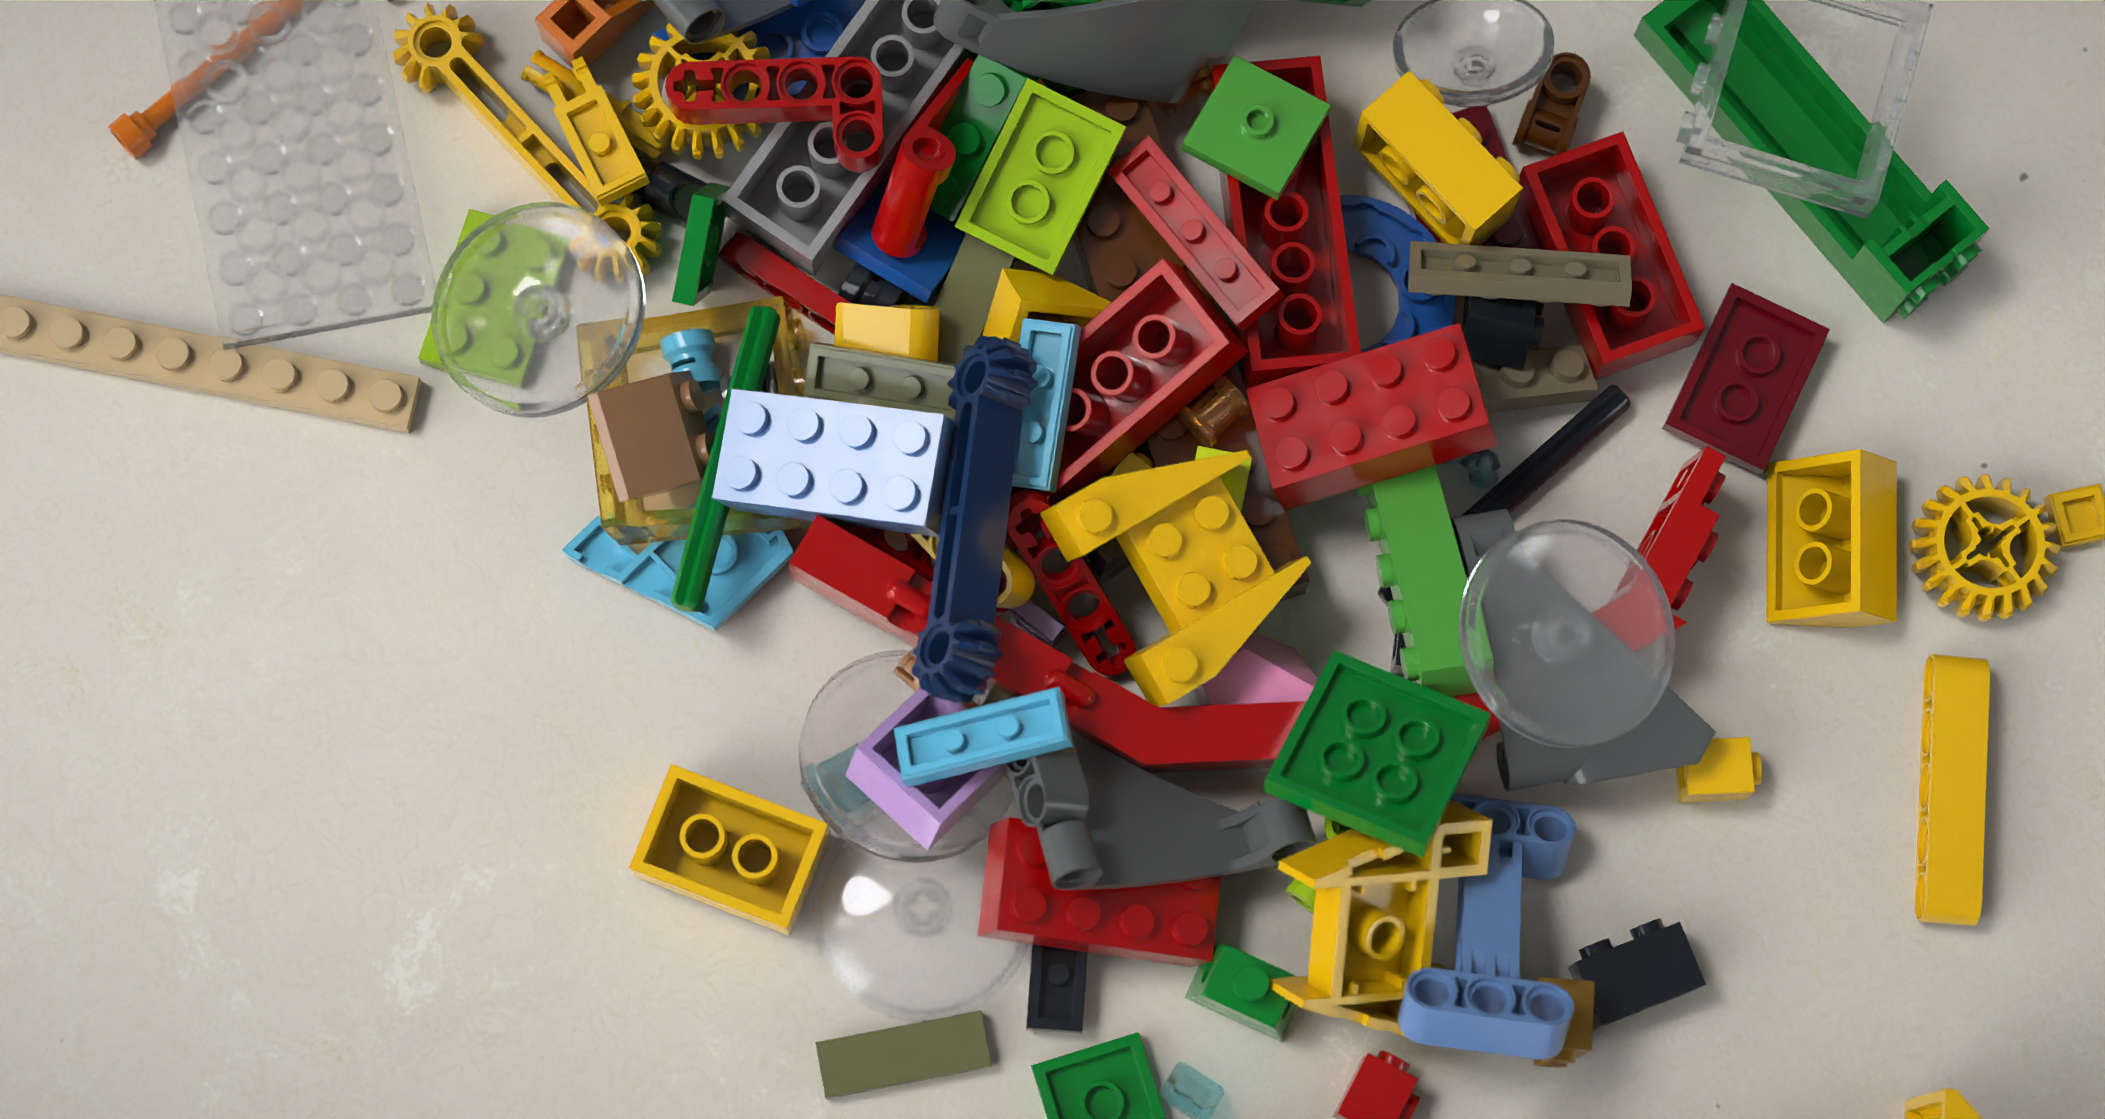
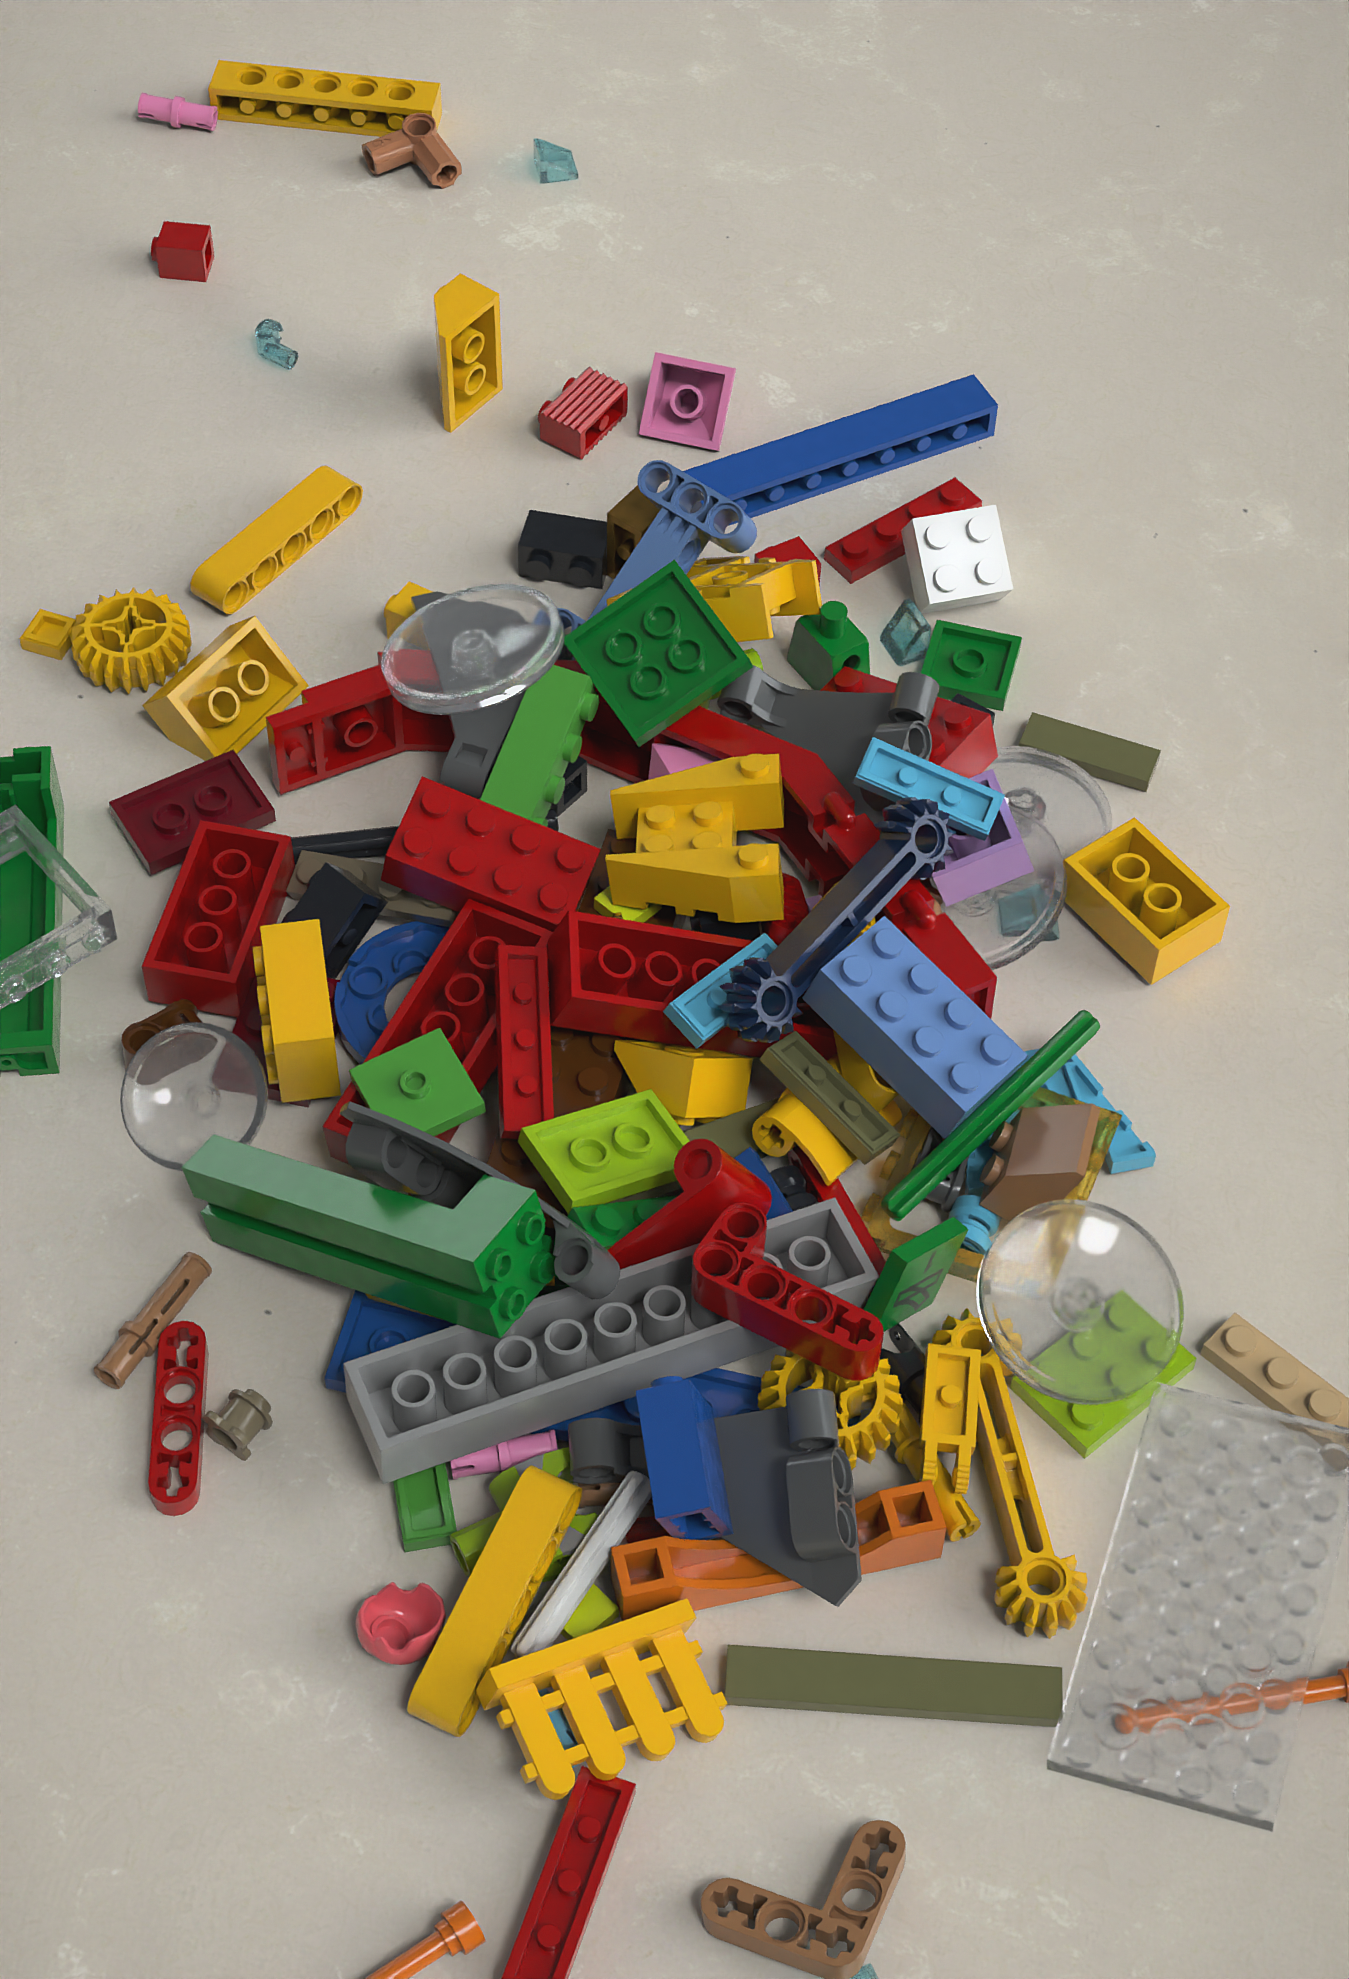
camera: 145 degrees left, 25 degrees down
dark tan plate [1408,241,1632,307] -> none

